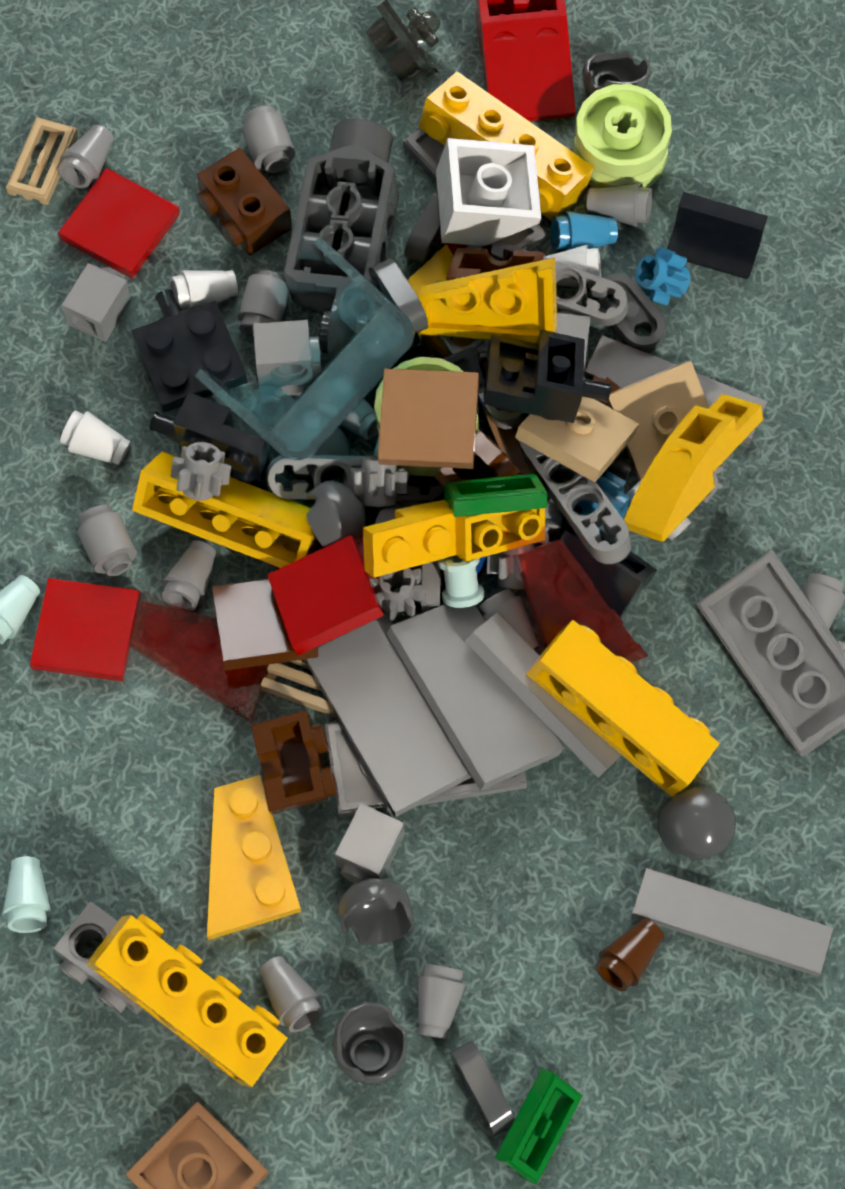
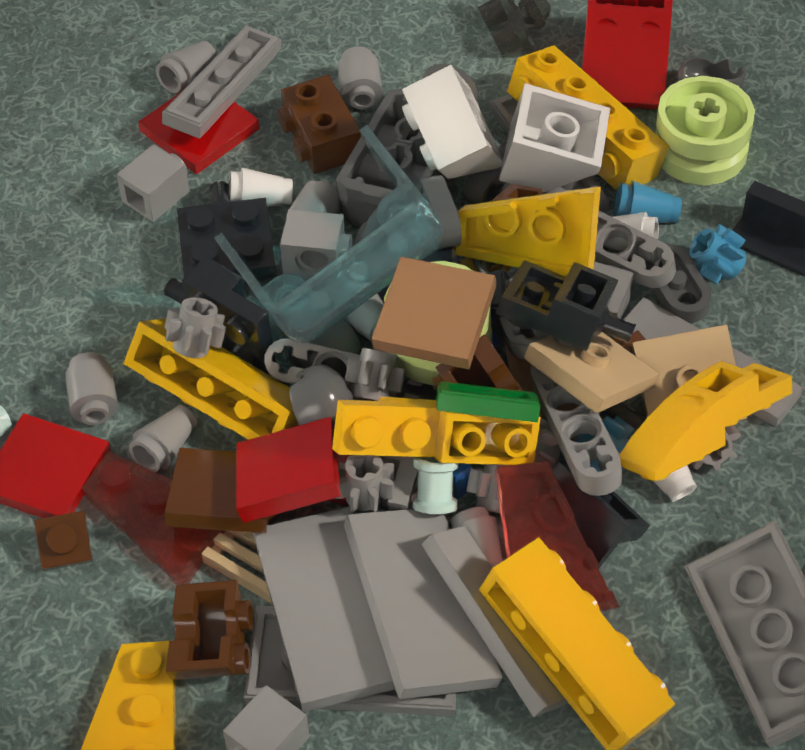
camera: 15 degrees right, 15 degrees down
tan tile [6,117,78,205] -> none
white cone [60,410,131,466] -> none
light grey cone [586,183,652,227] -> none
none -> reddish brown plate [34,511,93,571]
none -> light grey tile [162,25,282,139]
none -> white slope [402,65,503,179]

